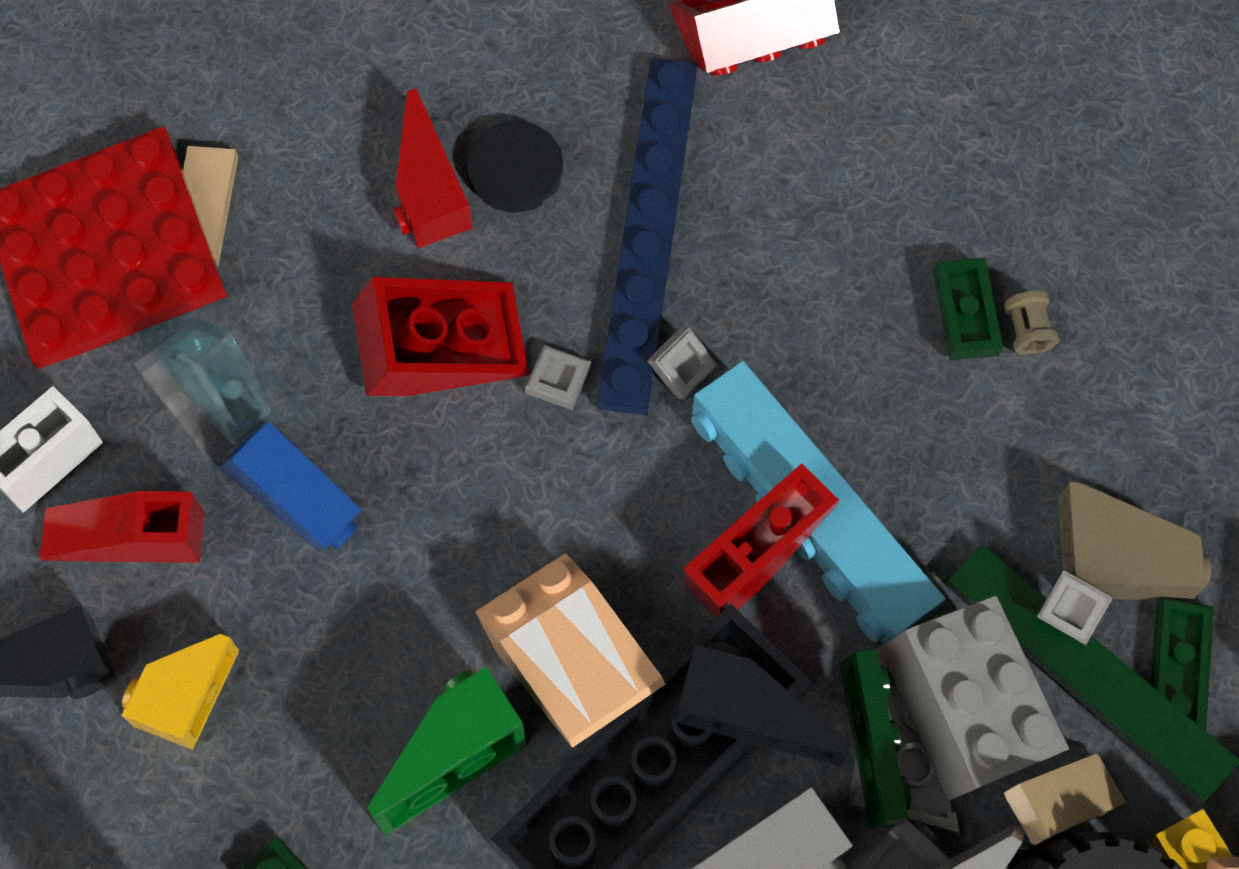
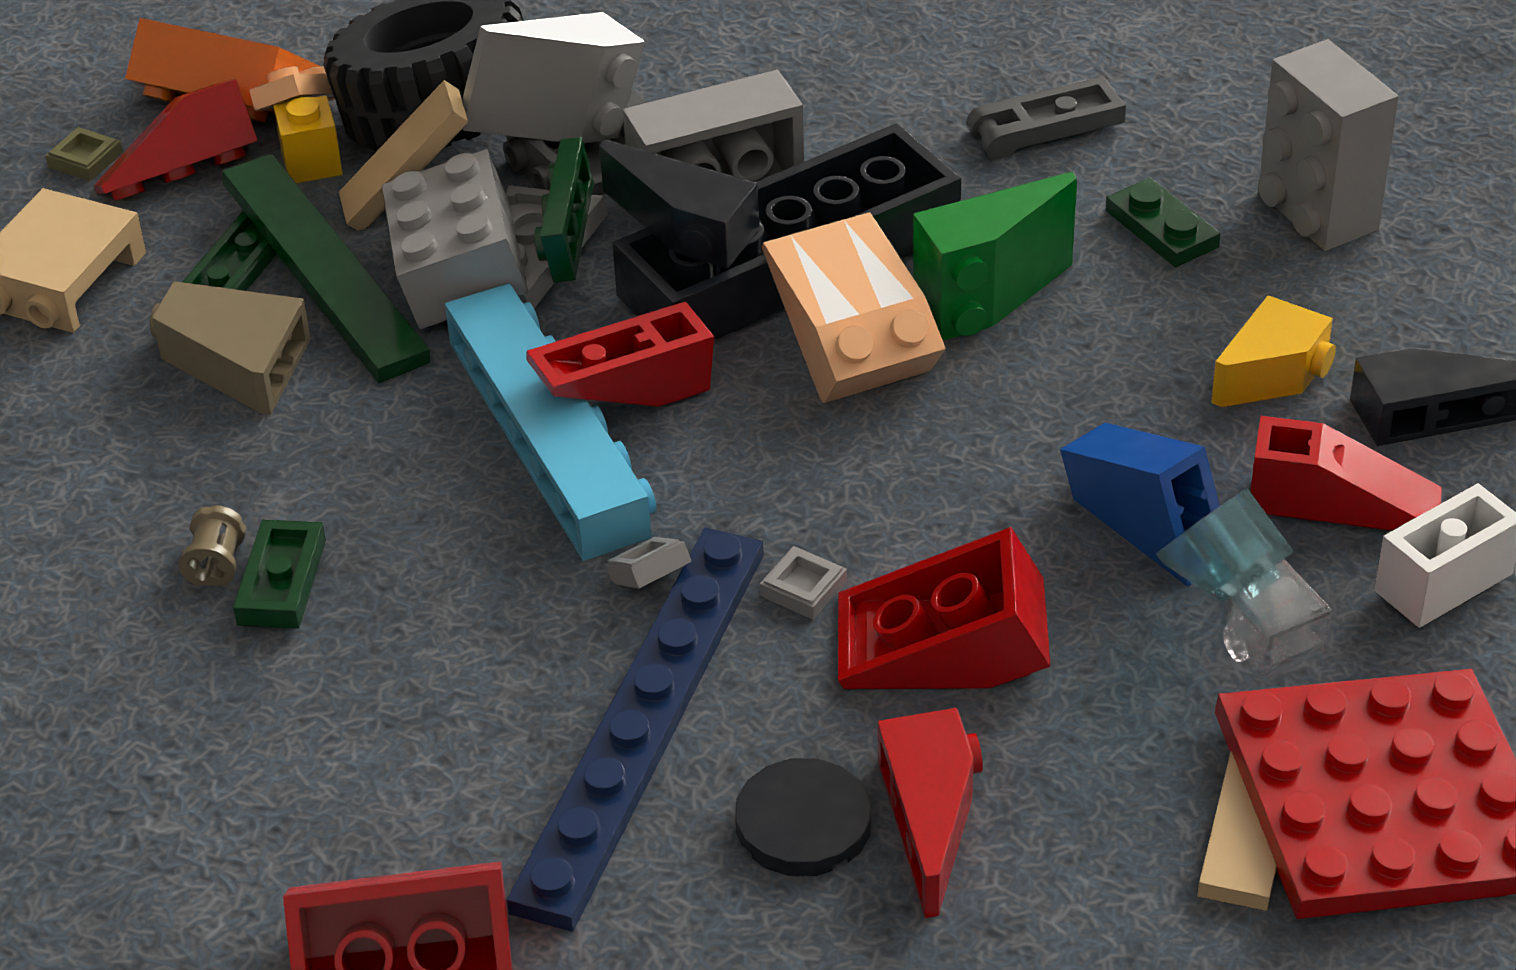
camera: 165 degrees left, 25 degrees down
light grey tile [1037,569,1114,645] -> none

